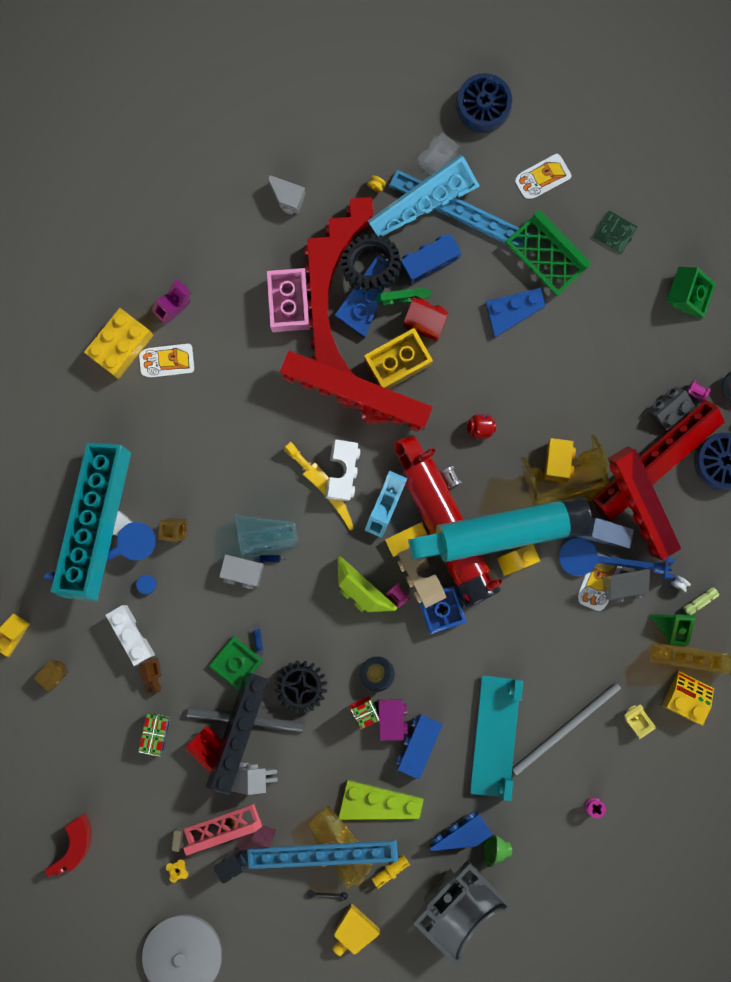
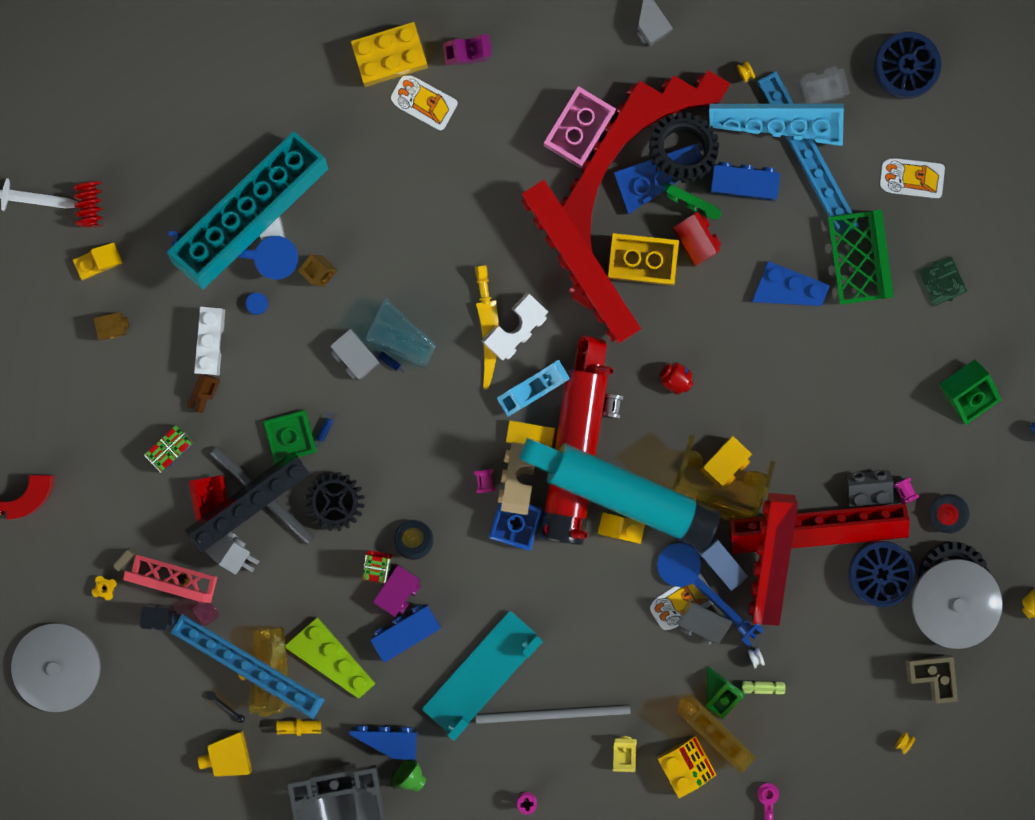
camera: 30 degrees right, 5 degrees up
lime wedge [337,556,397,612] -> none

